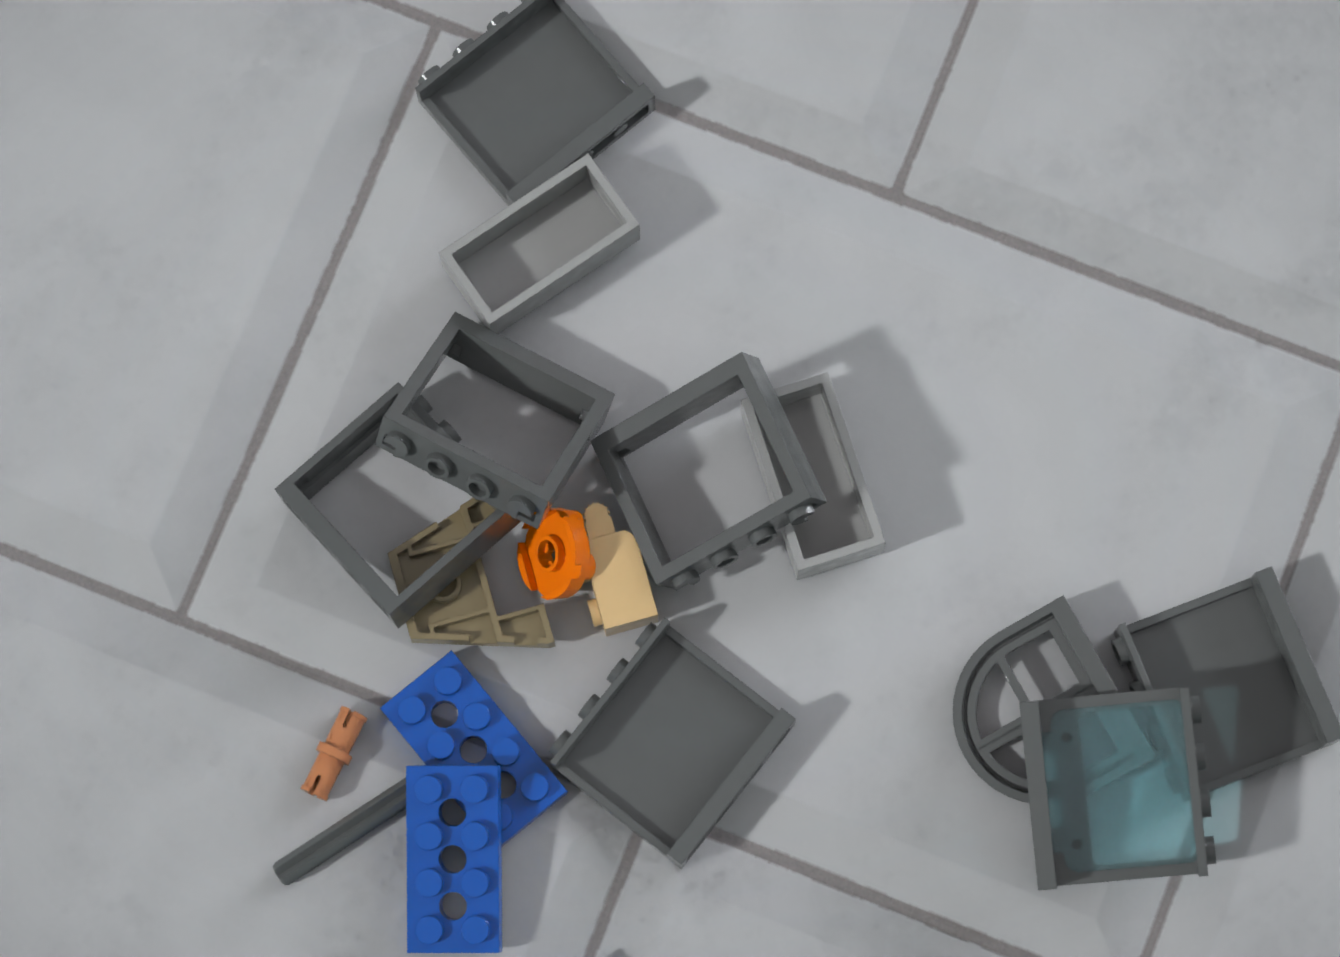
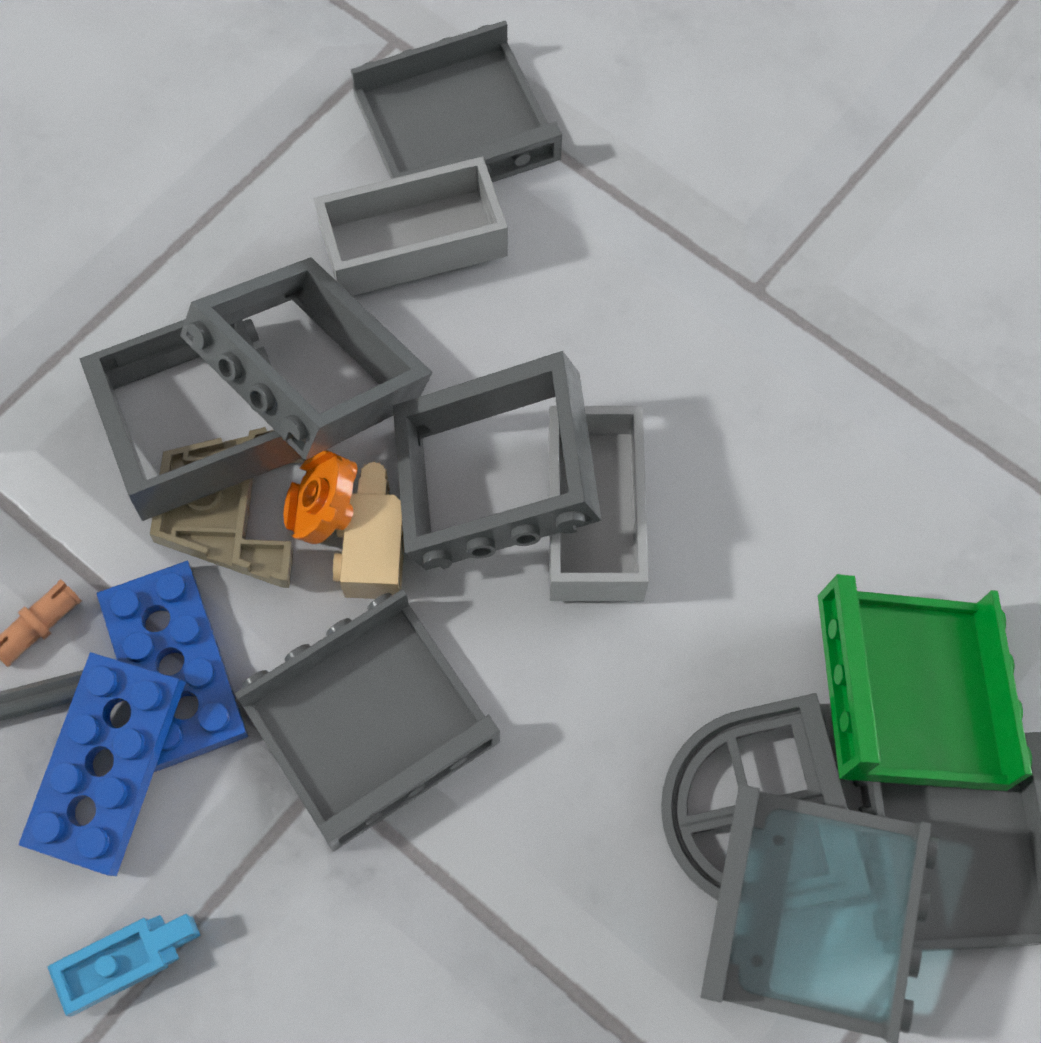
camera: 15 degrees right, 10 degrees down
none -> green panel [817,574,1032,791]

